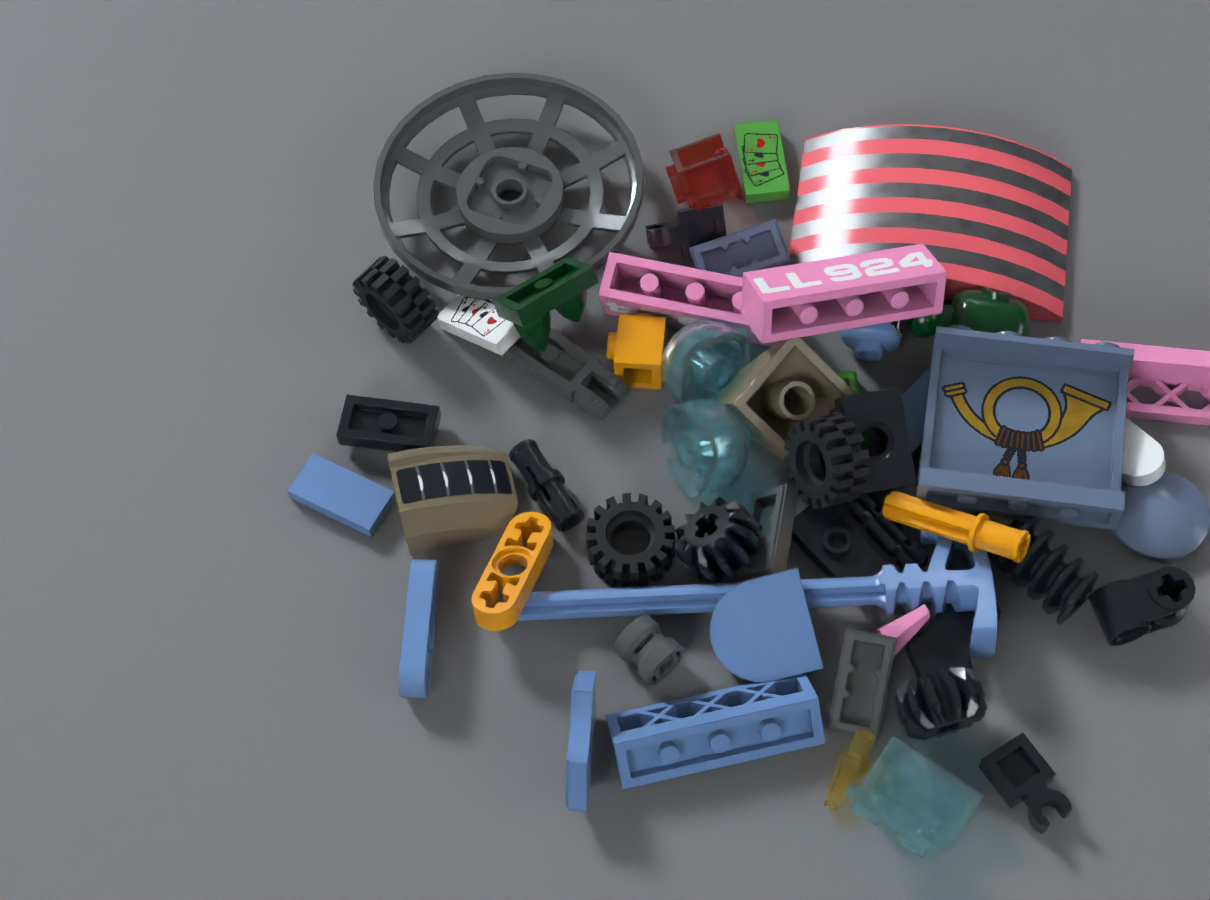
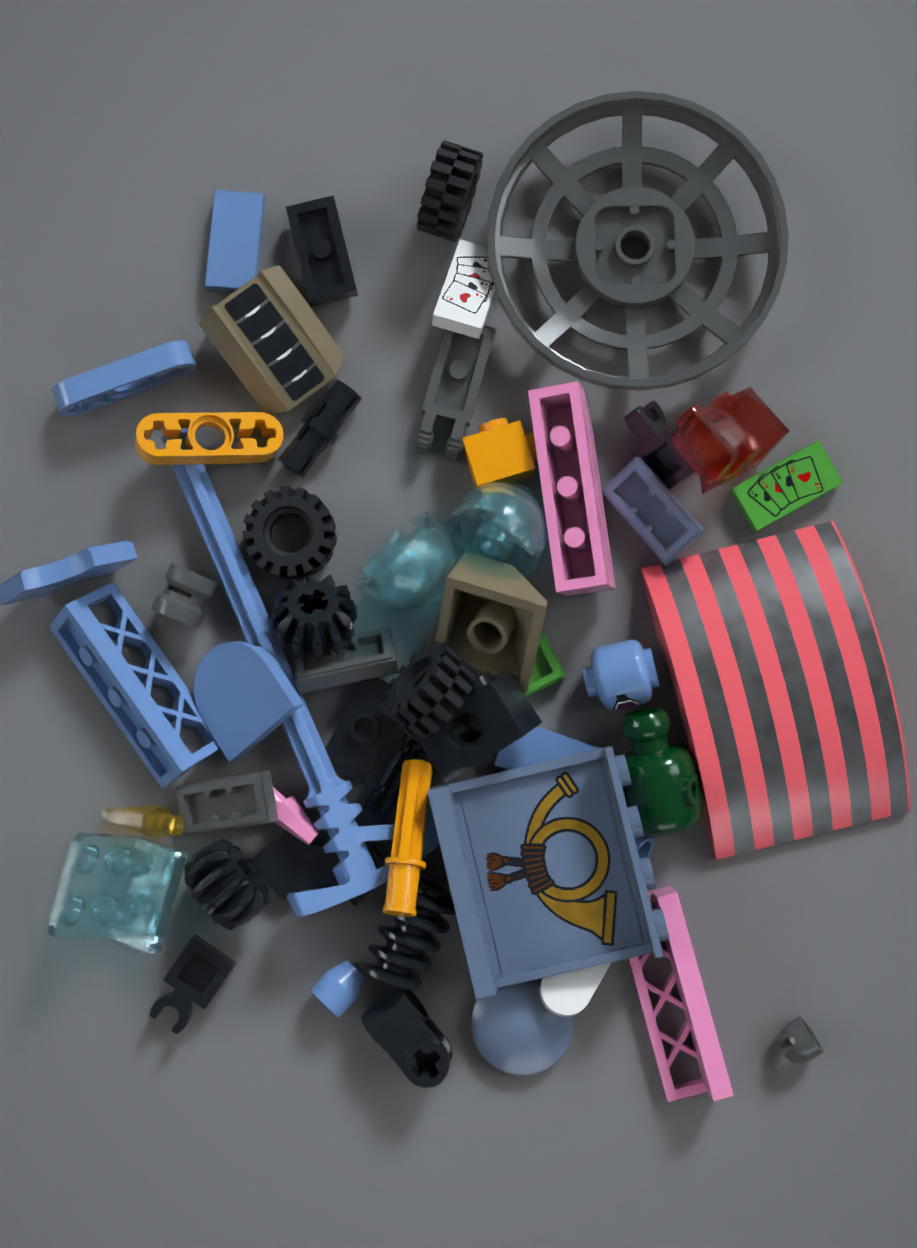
camera: 65 degrees right, 25 degrees up
dark green tile [493,257,599,352] -> none
bright pink brick [741,243,947,344] -> none
none -> medium blue hose [310,960,365,1018]

